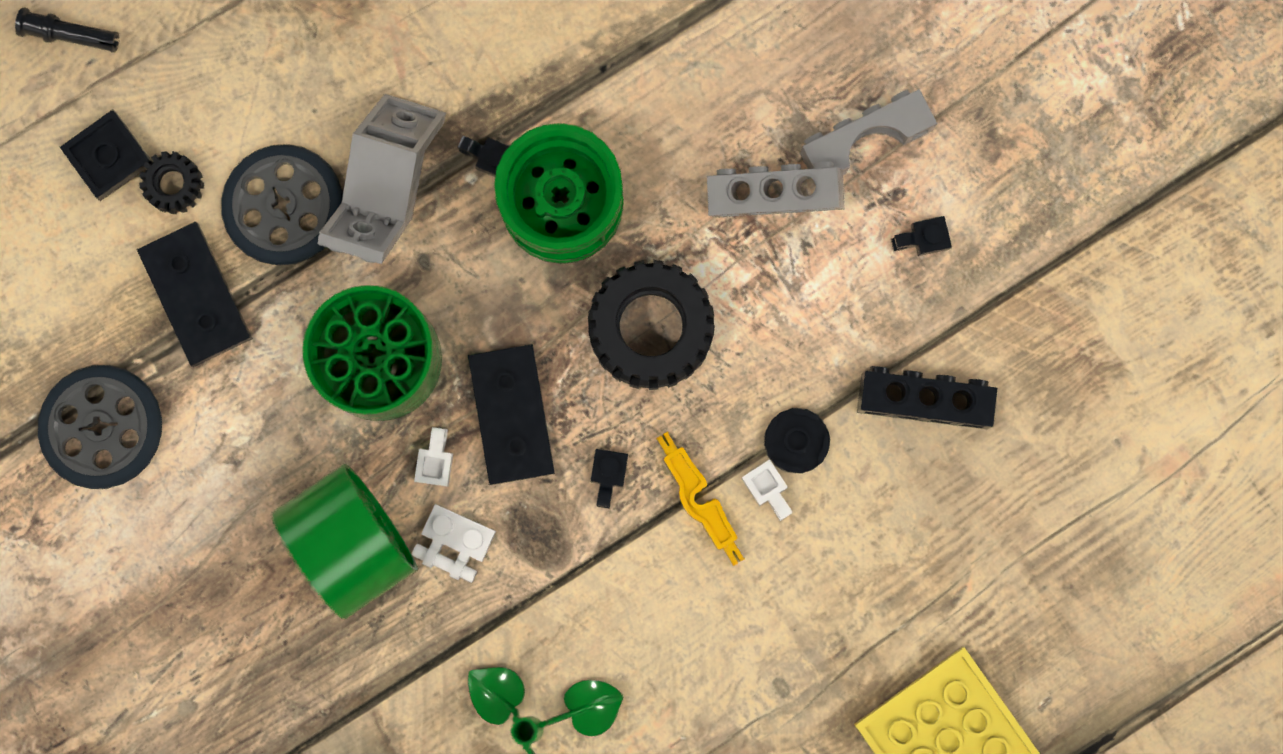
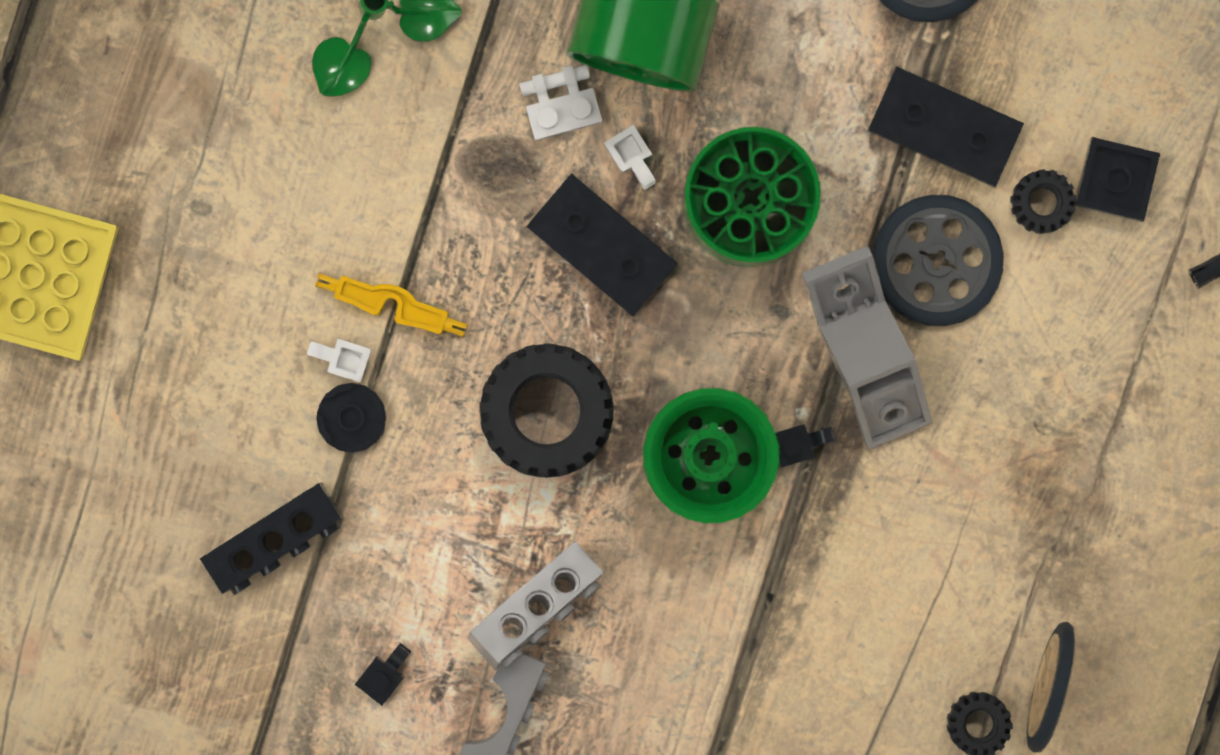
camera: 140 degrees right, 5 degrees up
black plate [591,449,628,509] -> none

